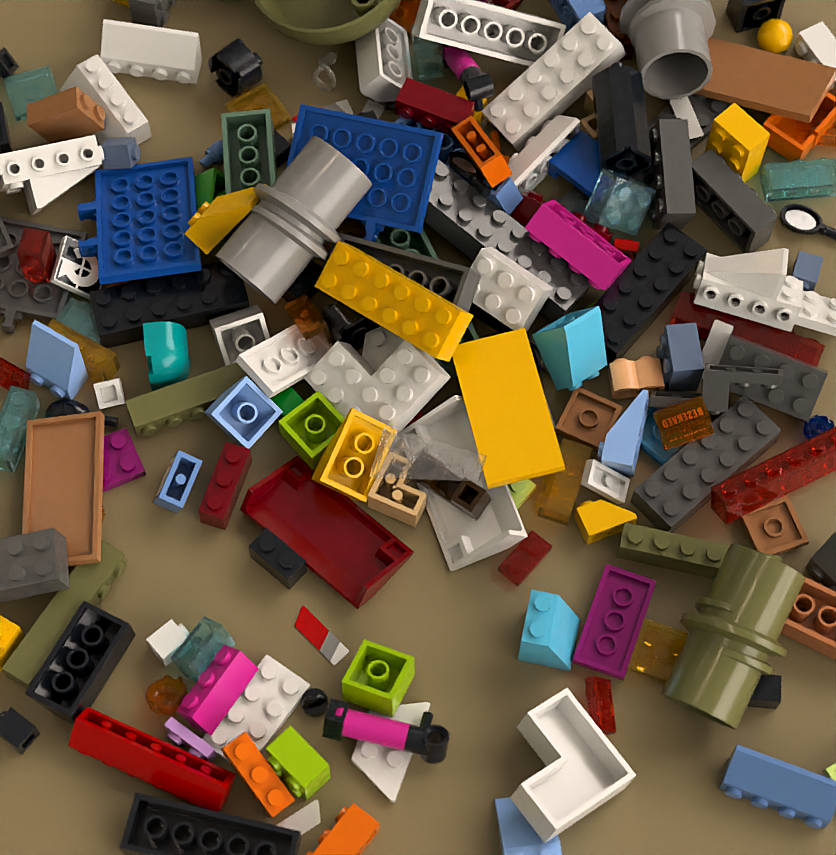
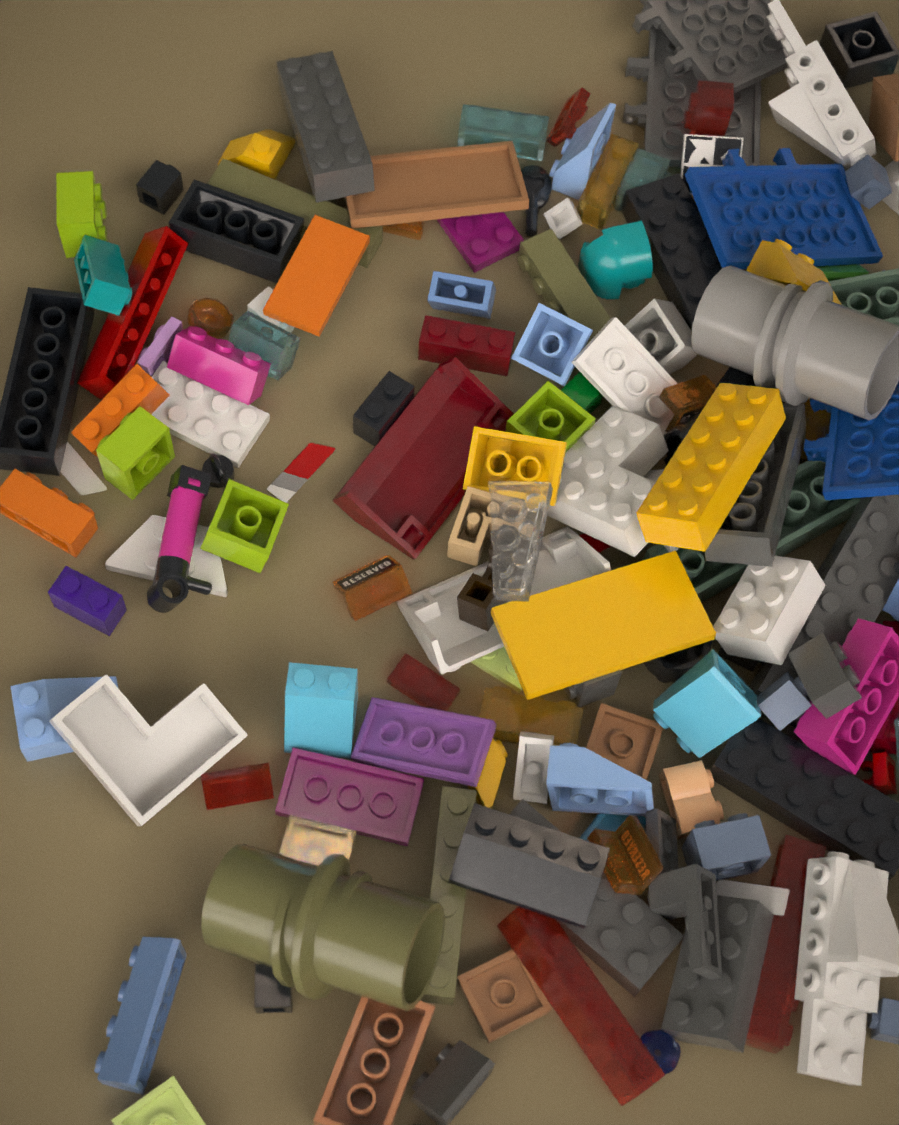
camera: 80 degrees right, 0 degrees up
none -> dark purple brick [48,566,127,636]
none -> lime brick [56,171,107,258]
none -> teal brick [74,235,132,315]
none -> orange tile [263,215,370,337]
none -> clear orange panel [333,555,412,621]
none -> medium lavender tile [350,697,497,787]
none -> slope [448,803,610,929]
none -> sand blue brick [757,672,812,731]
none -> dark grey brick [788,633,862,719]

